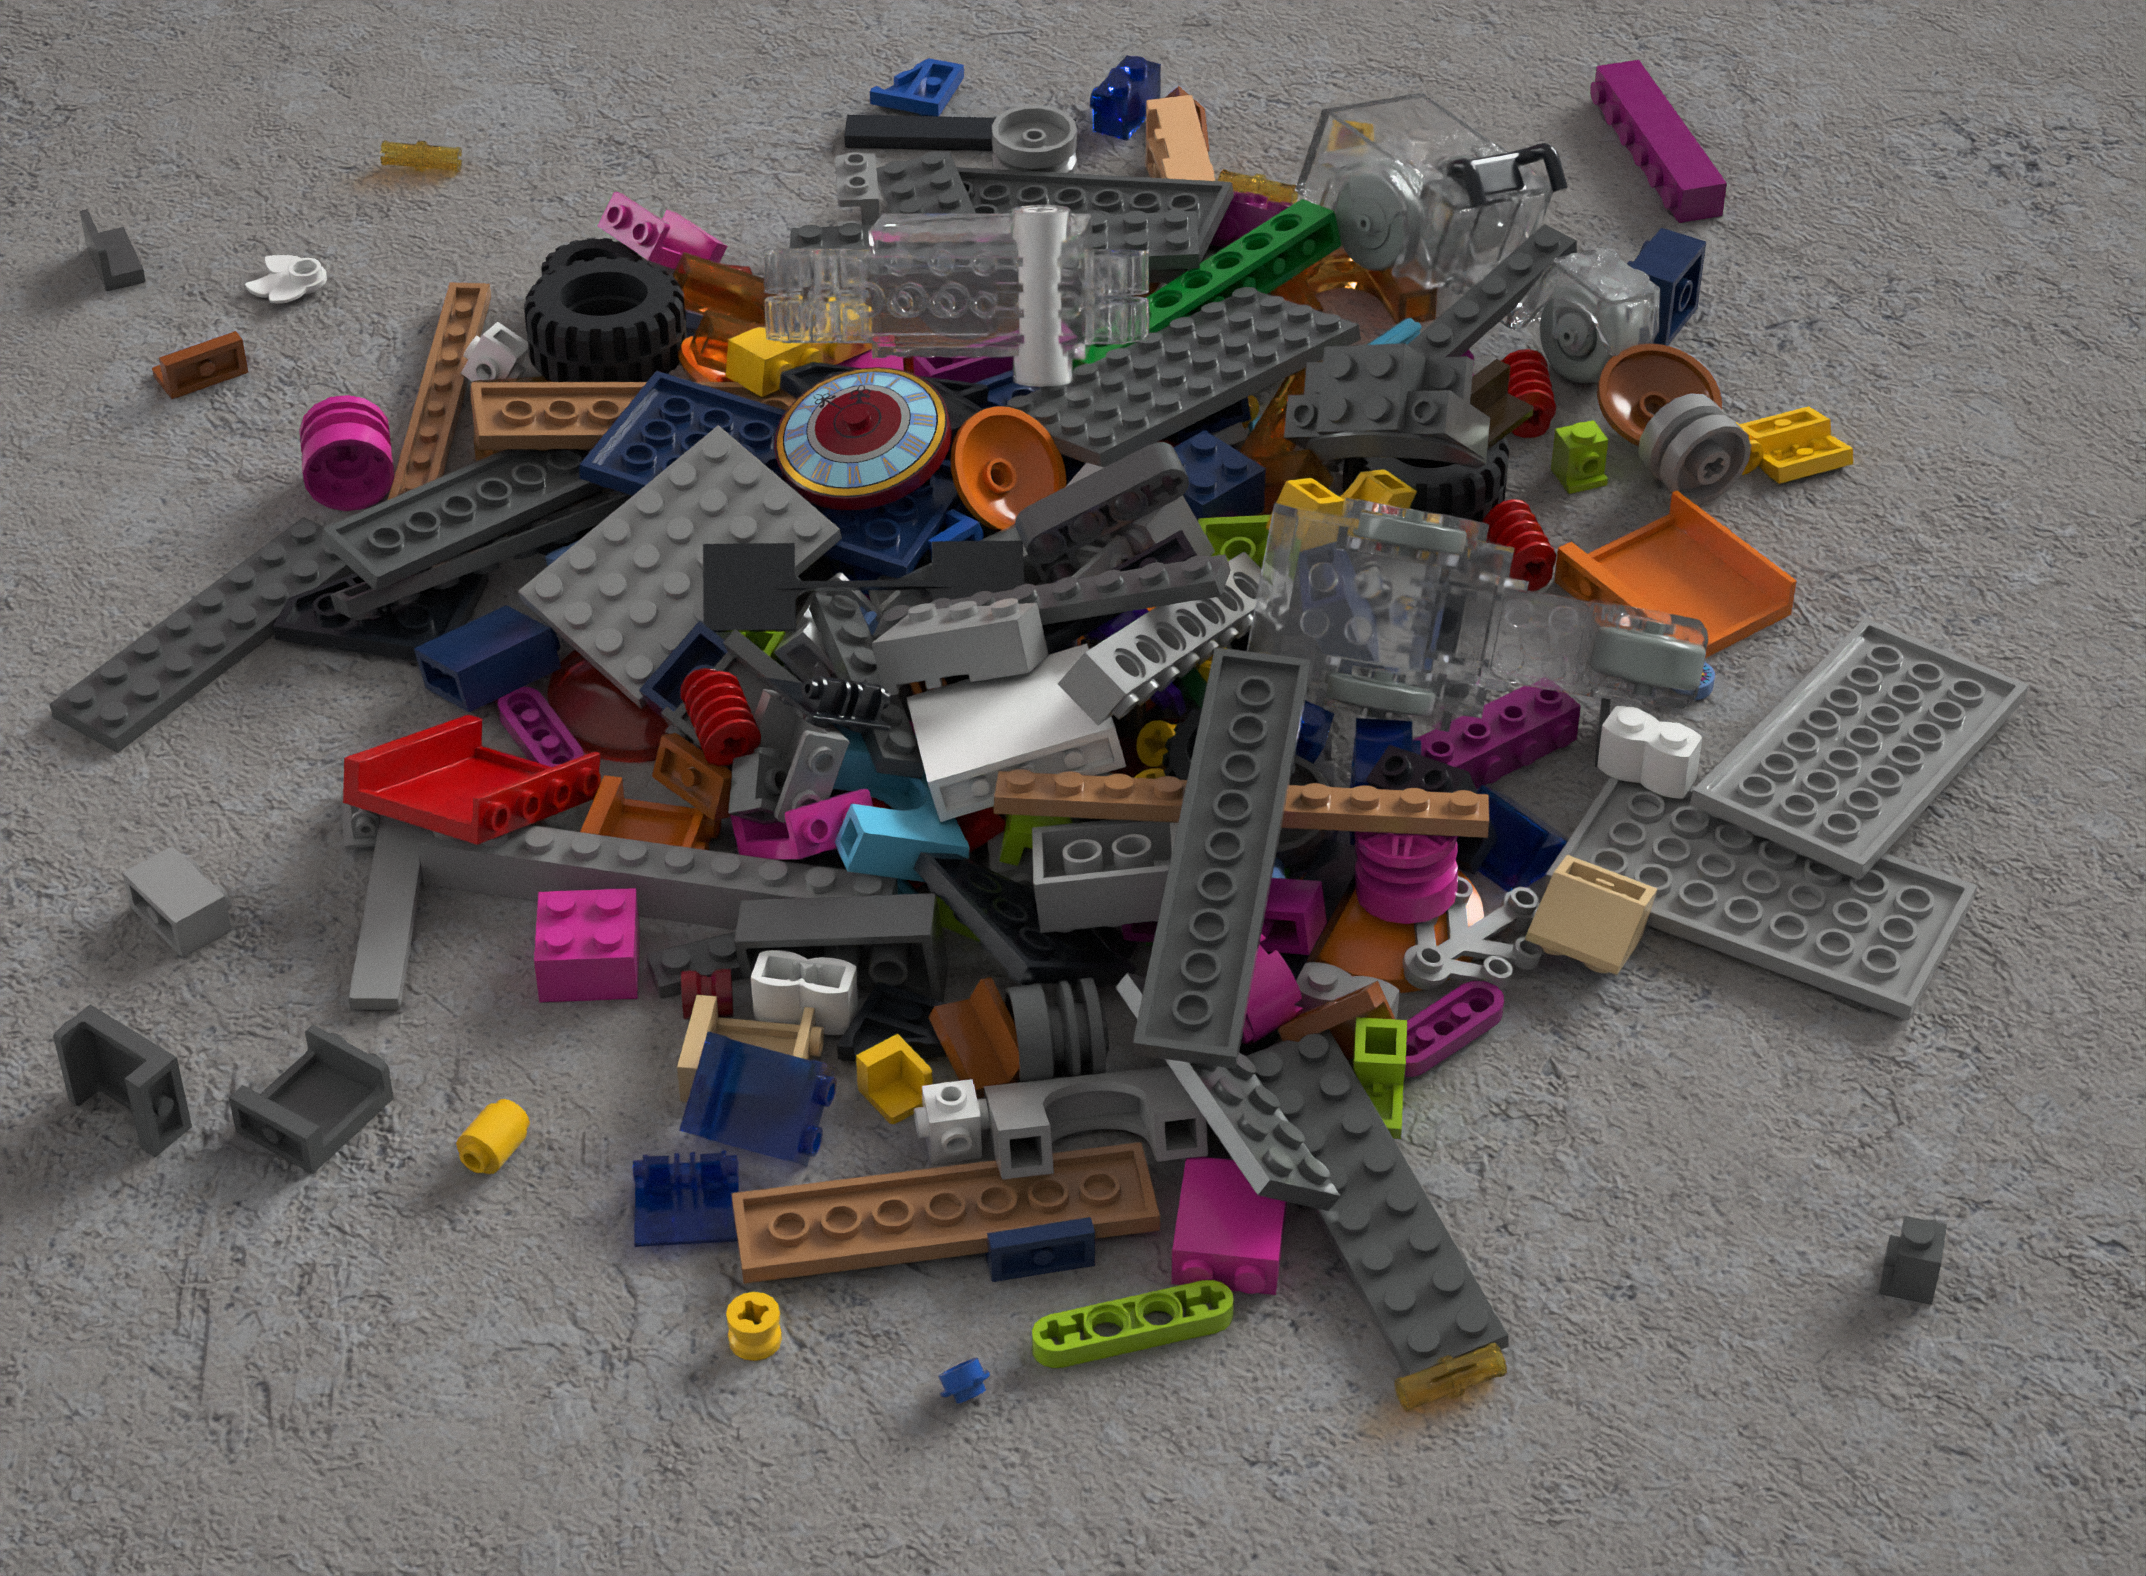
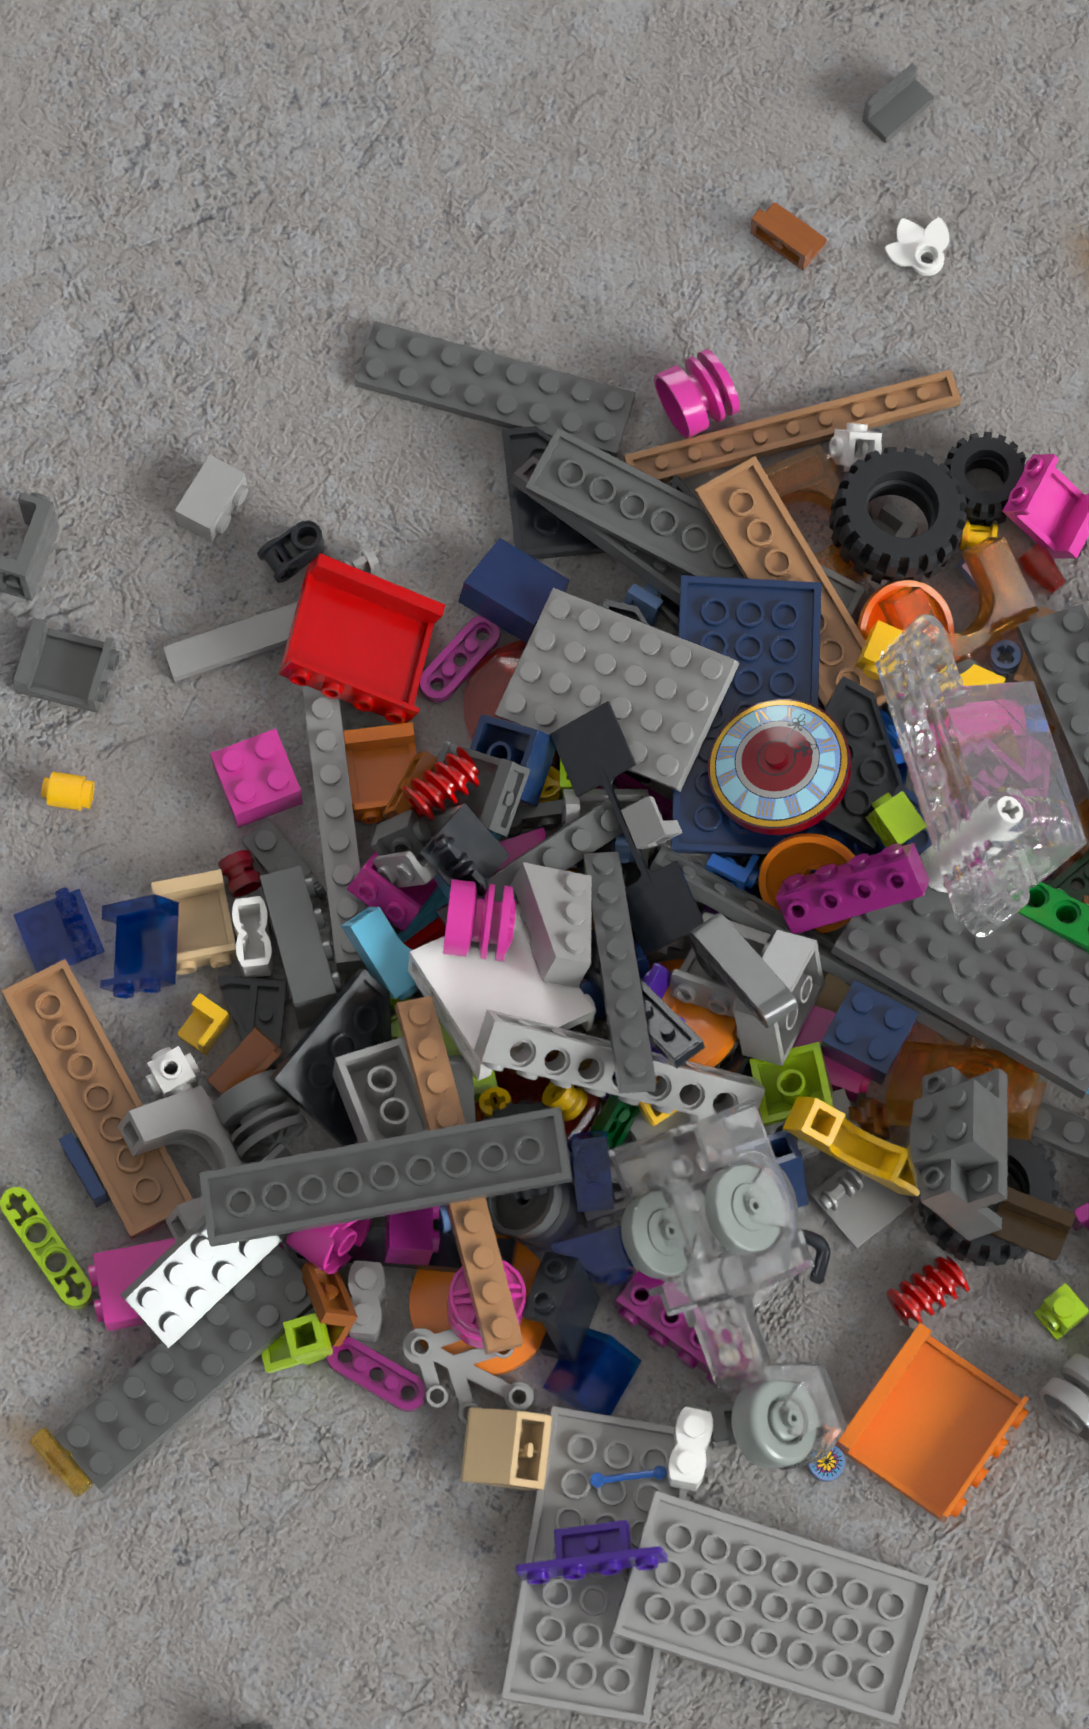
camera: 70 degrees right, 30 degrees up
none -> black piece [257,520,325,583]
none -> dark pink wheel [443,879,516,962]
none -> dark purple bracket [515,1520,668,1585]
none -> blue hinge [590,1465,667,1488]
none -> light grey panel [621,796,683,849]
none -> magenta brick [776,843,930,934]
none -> lime brick [866,791,927,847]

